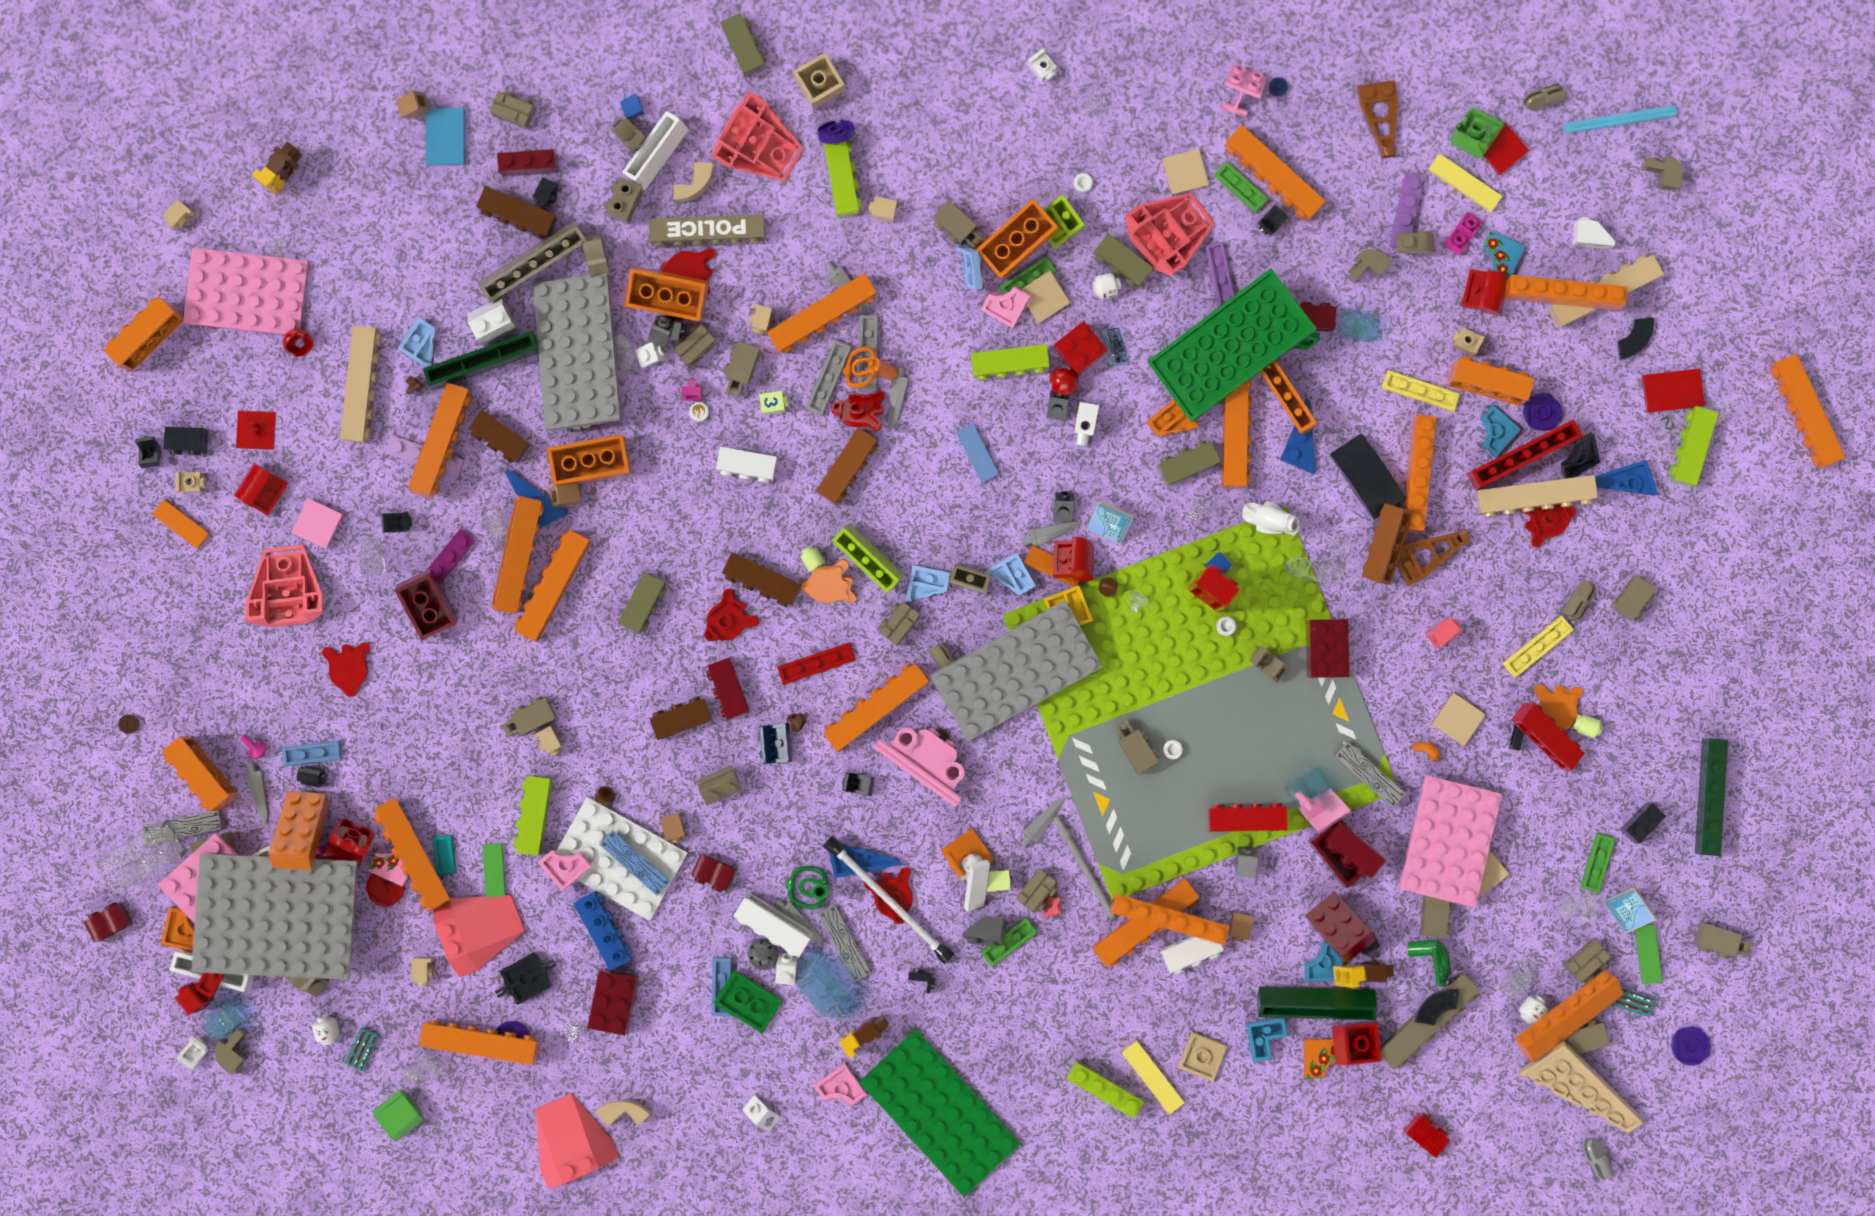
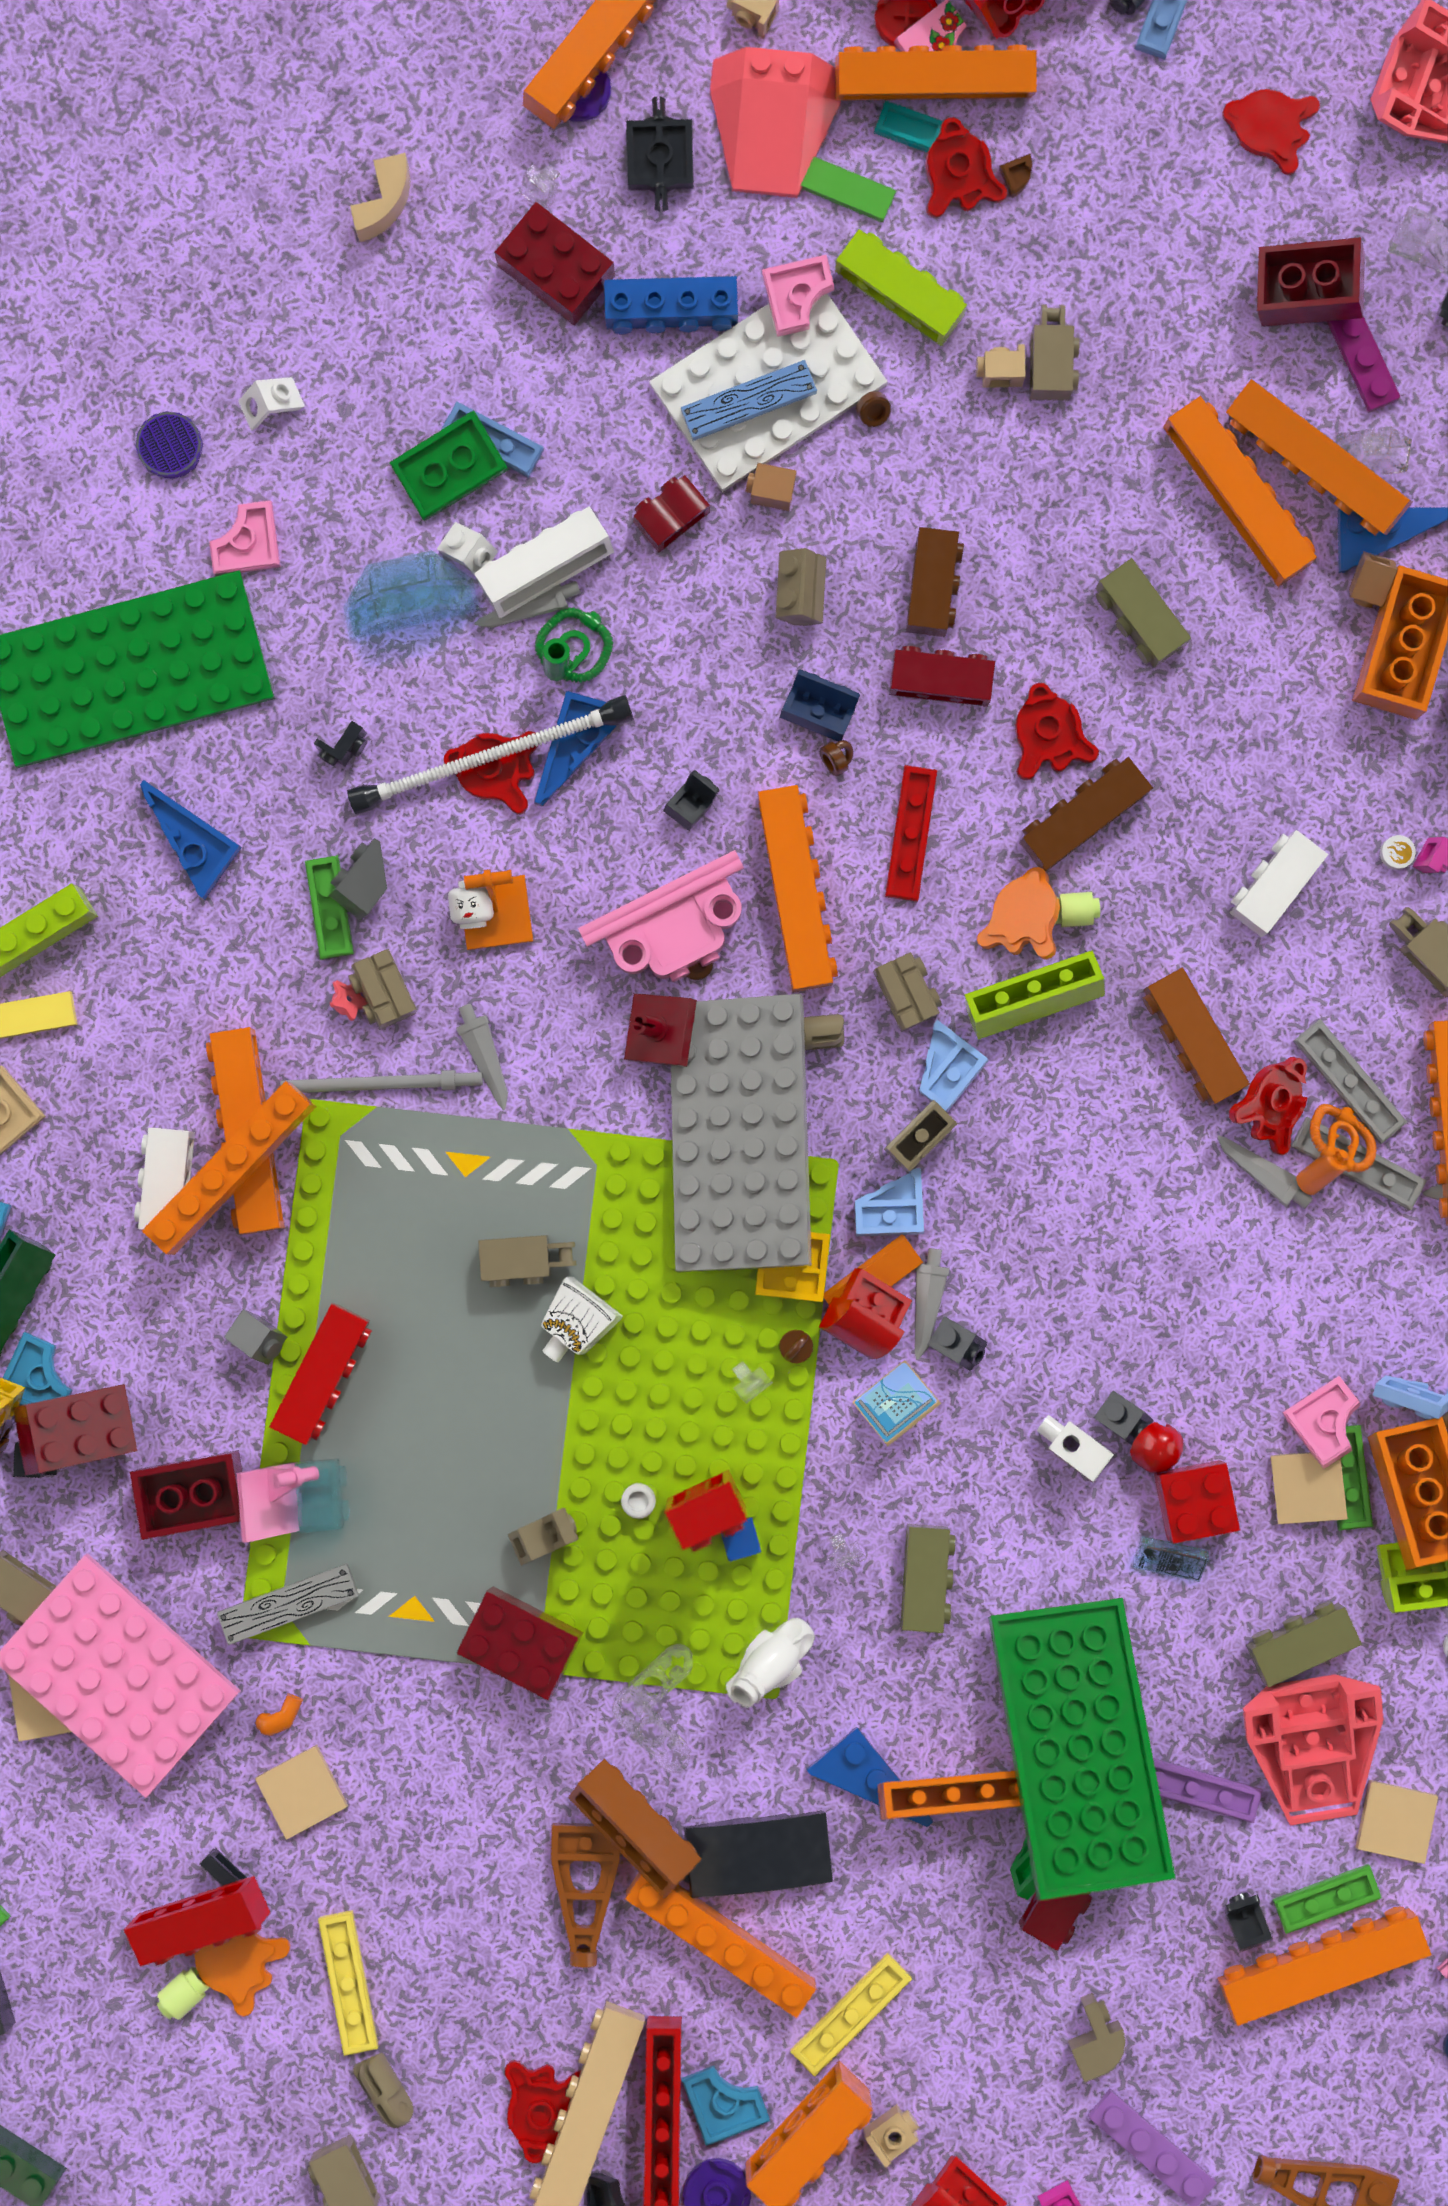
camera: 115 degrees right, 0 degrees up
coral wedge [535,1093,620,1189] -> none
dark grey helmet [747,938,779,970] -> none
yellowish green brick [759,391,789,415] -> none
light grey tile [818,904,871,982] -> none
reddish brown hips [839,1015,889,1059] -> none
medium blue tile [956,424,999,483] -> none
white tile [964,859,990,912] -> none
lime brick [970,344,1049,381] -> none
yellowish green brick [987,869,1011,891] -> none
white head [1092,273,1121,300] -> none
orange wing [1146,399,1199,437] -> none
white tile [1163,740,1183,759] -> none
orange brick [1222,379,1252,488] -> none
medium nougat brick [1228,912,1254,942] -> none
dark red brick [1324,822,1387,879] -> none
clear light blue brick [1336,309,1380,344] -> none
dark tan brick [1397,231,1434,256] -> none
coral brick [1425,618,1461,648] -> none
none -> tile [135,411,203,479]
none -> blue wing [140,780,242,900]
none -> white torso [541,1277,623,1363]
none -> dark red tile [624,993,697,1067]
none -> red tile [925,117,1007,218]
none -> reddish brown tile [999,153,1033,198]

